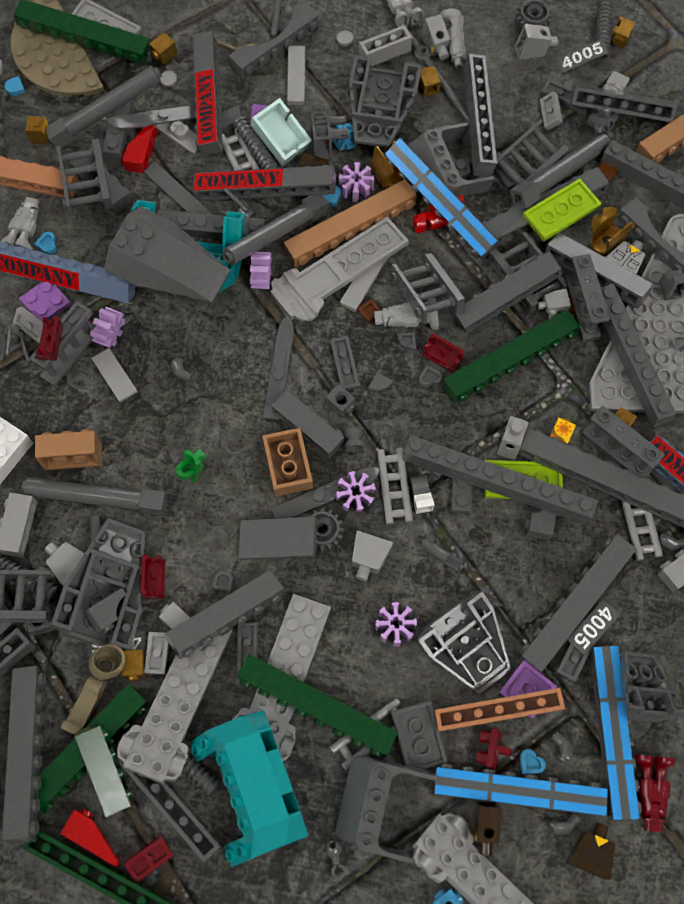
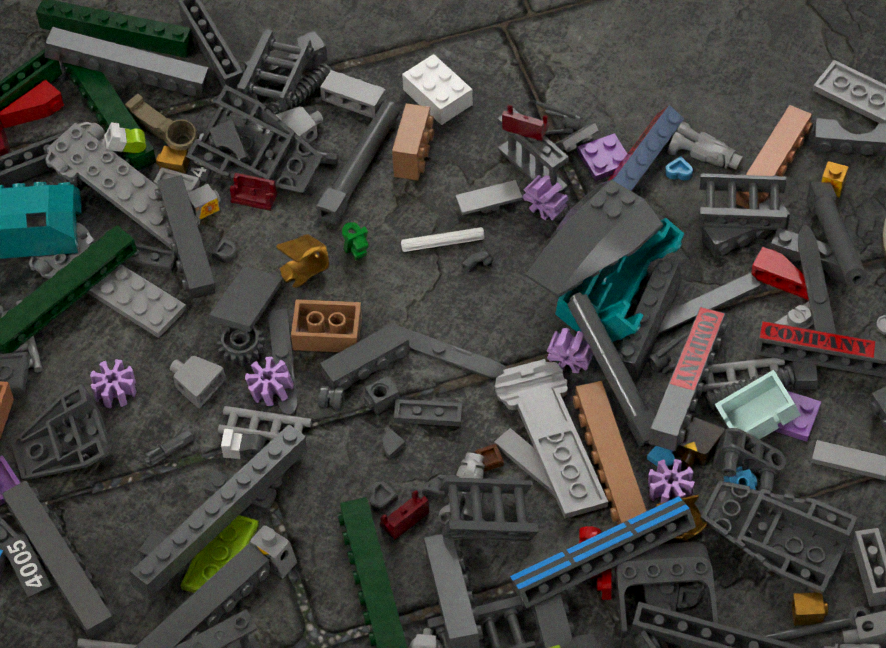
camera: 110 degrees right, 15 degrees down
brick [74,723,132,817] -> none
brick [549,417,576,445] -> none
none -> leg [105,122,146,153]
none -> pearl gold piece [276,234,329,288]
none -> white axle [401,227,484,252]

